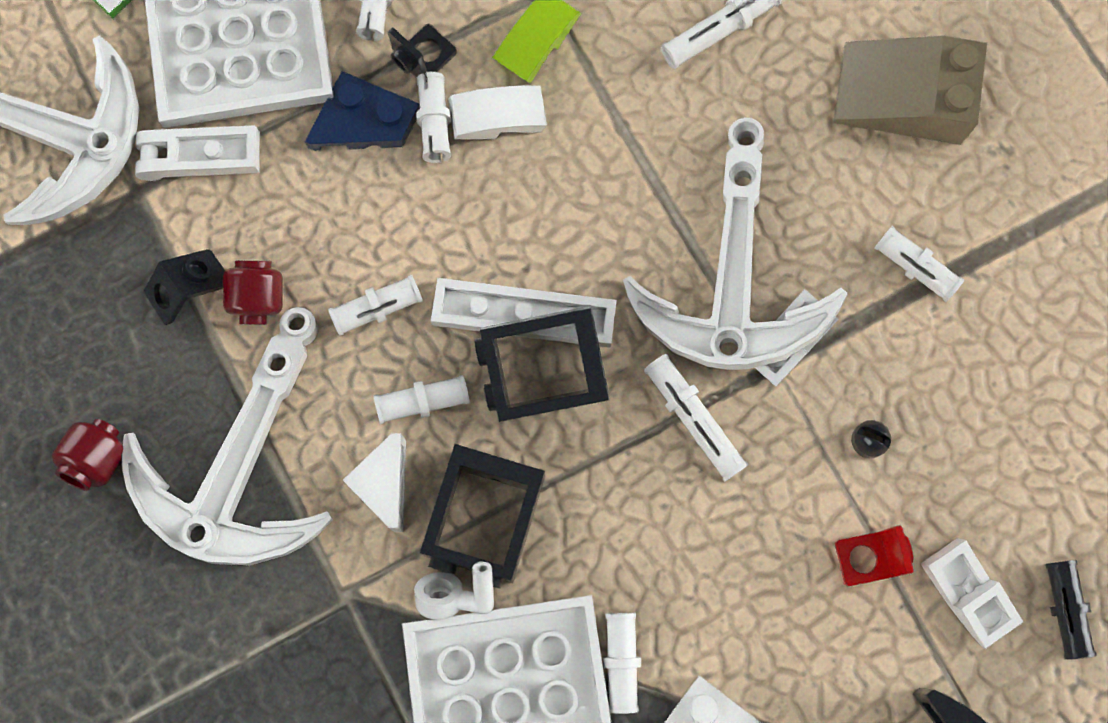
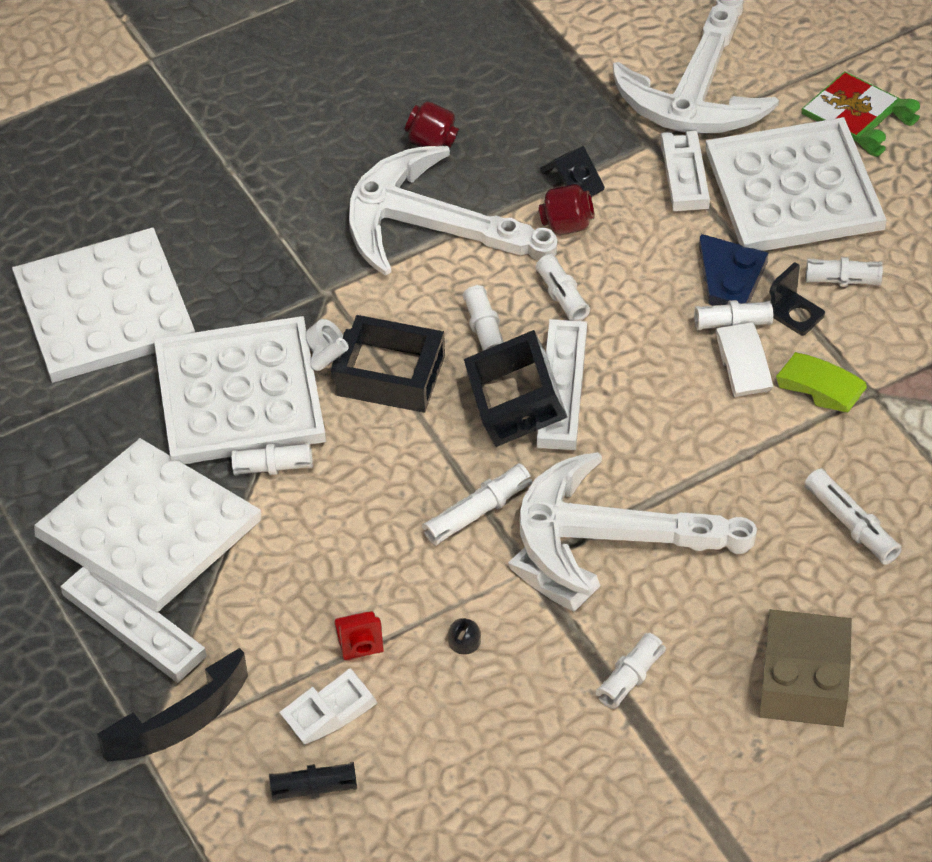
camera: 90 degrees right, 25 degrees down
white slope [343,433,406,532] -> none

